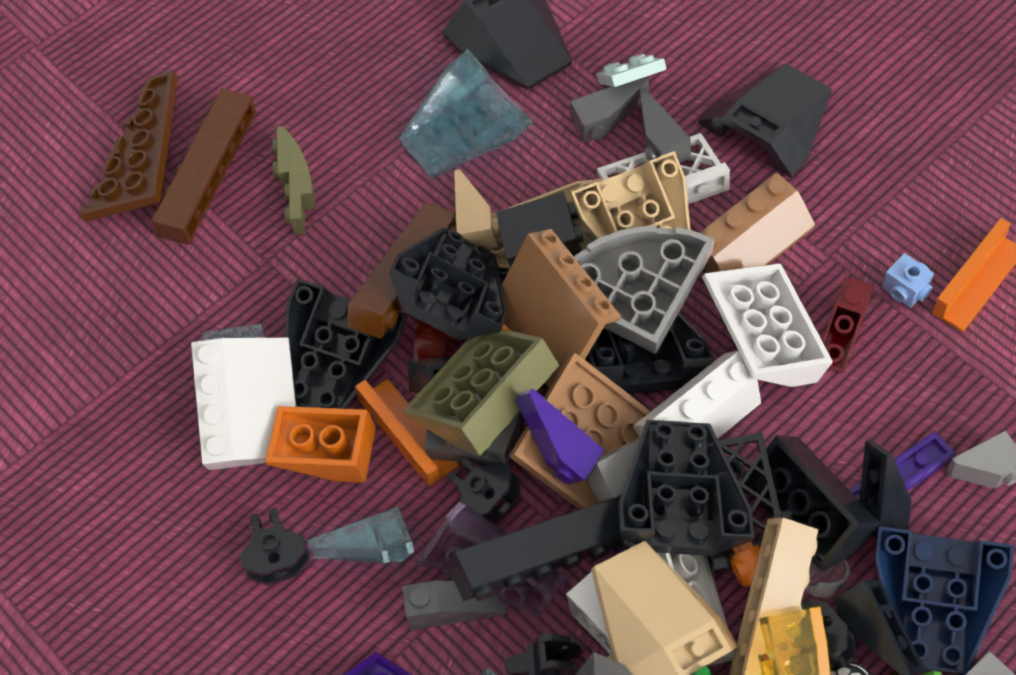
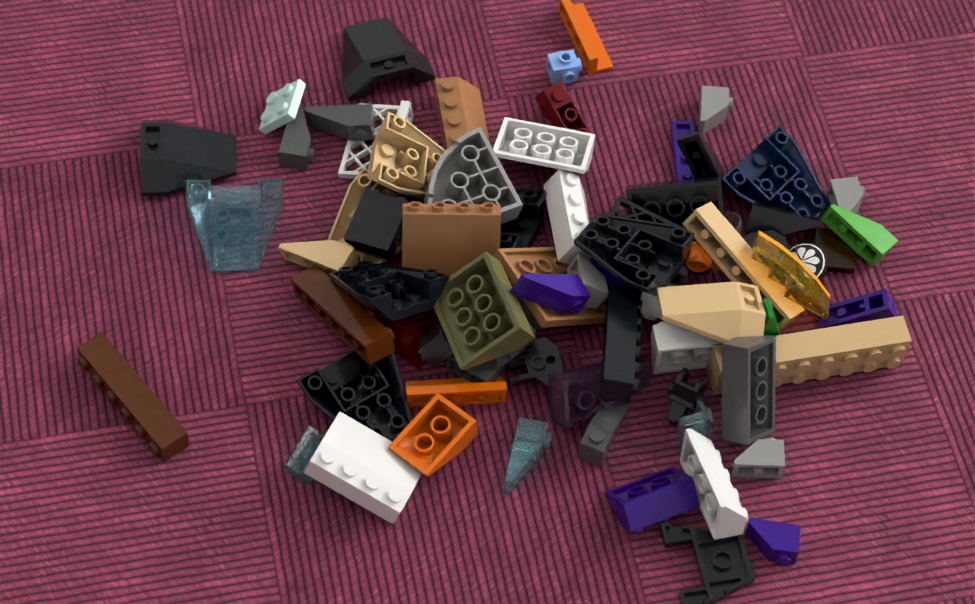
camera: 65 degrees left, 5 degrees down
reddish brown wing [79,70,178,221] -> none
black hinge [239,508,310,586] -> none
olive slope [272,126,316,235] -> none

